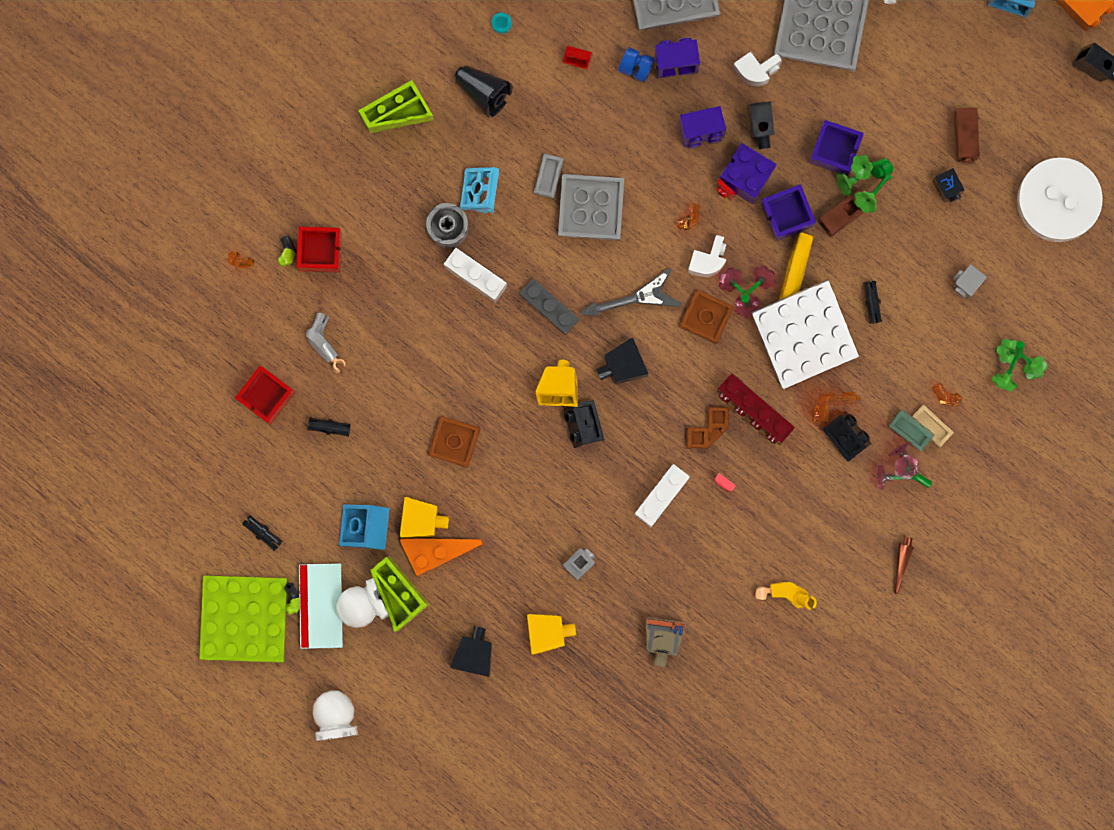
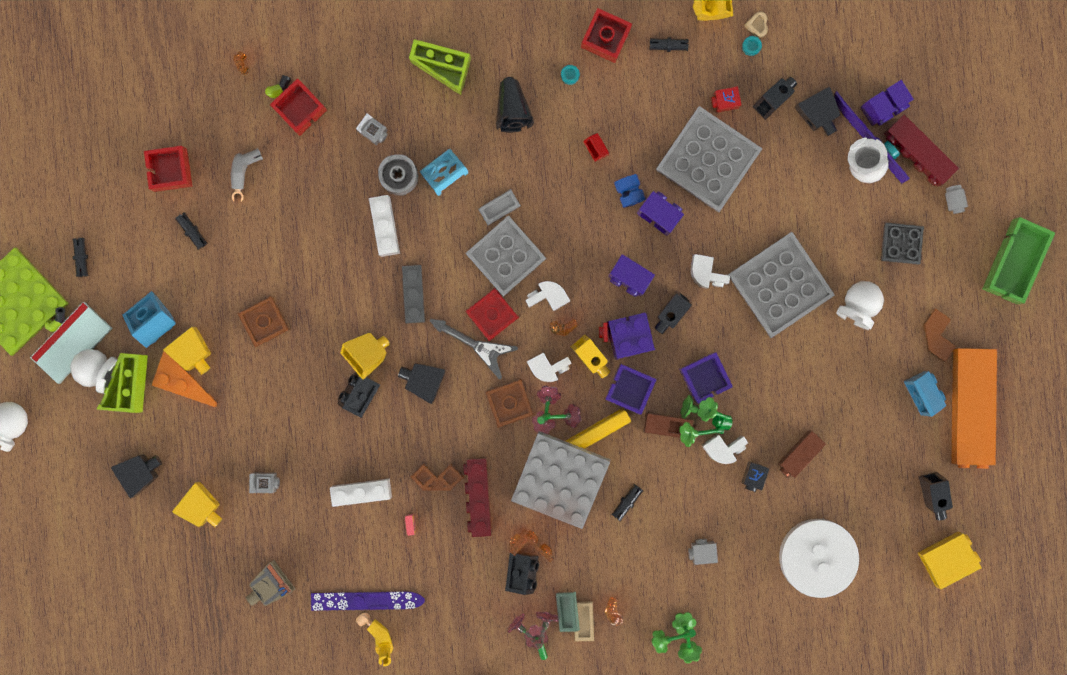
camera: 45 degrees right, 5 degrees up
none -> dark purple piece [311,591,425,611]
none -> light grey window [356,114,388,145]
none -> red tile [465,288,519,341]
none -> white brick [525,281,570,311]
none -> yellow torso [570,335,611,378]
none -> white brick [701,434,748,464]

